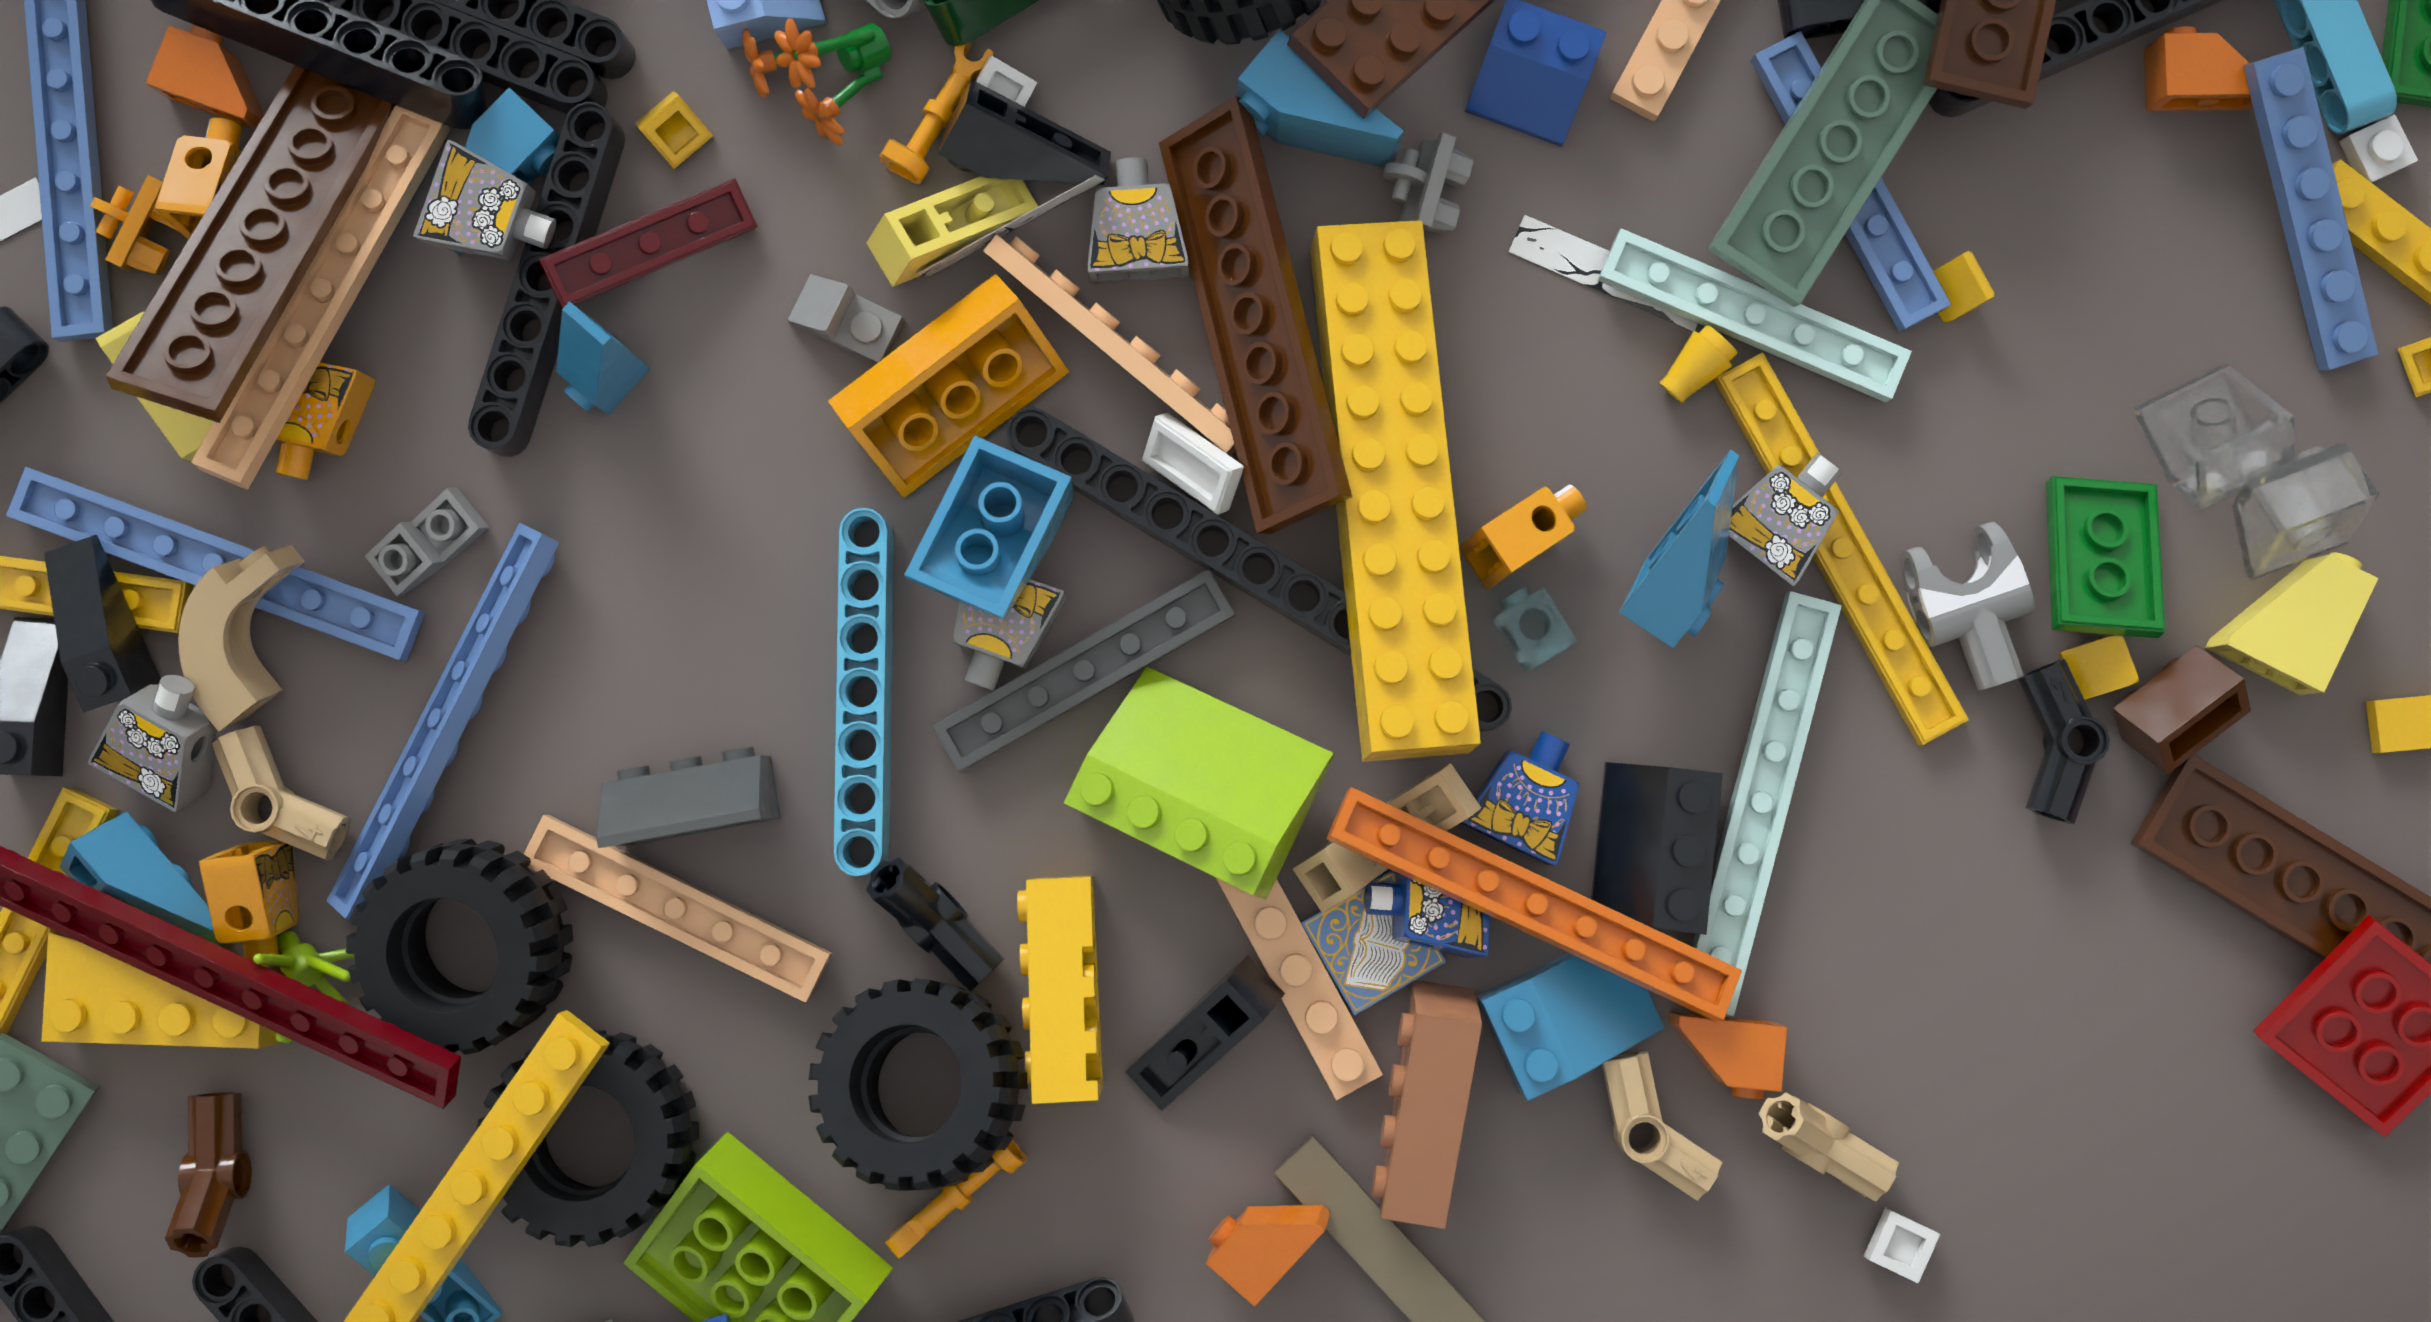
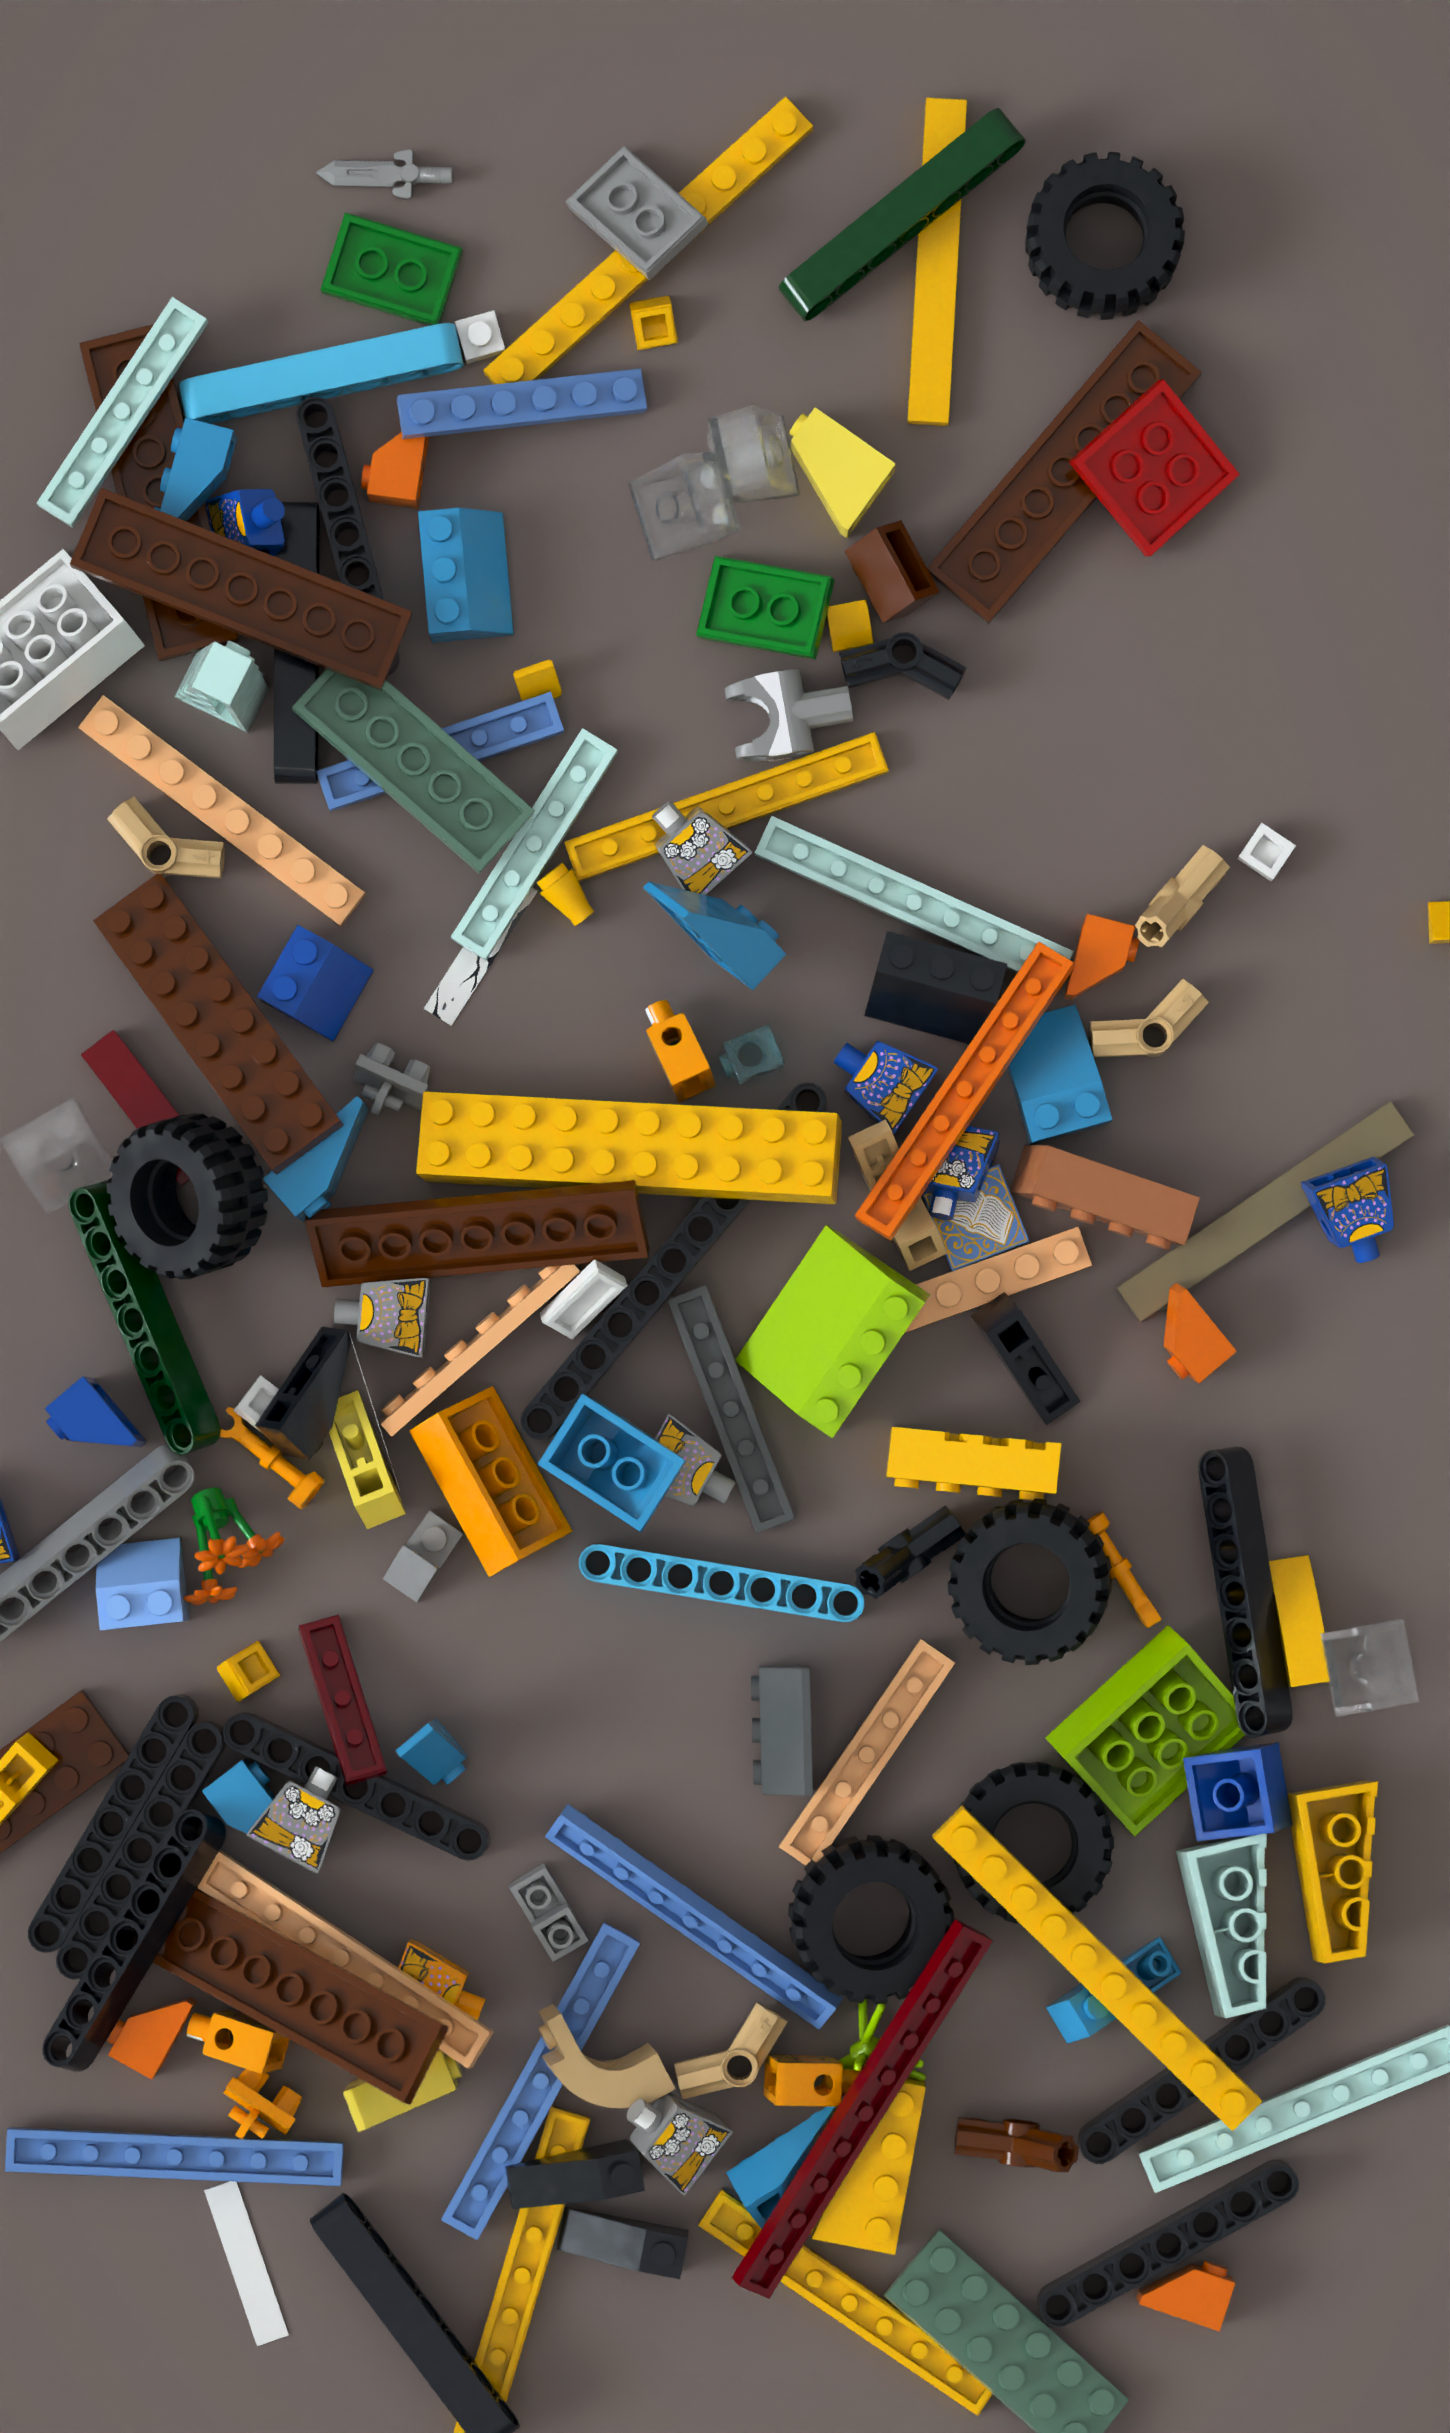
camera: 75 degrees left, 0 degrees up
none -> dark azure slope [418,508,514,643]

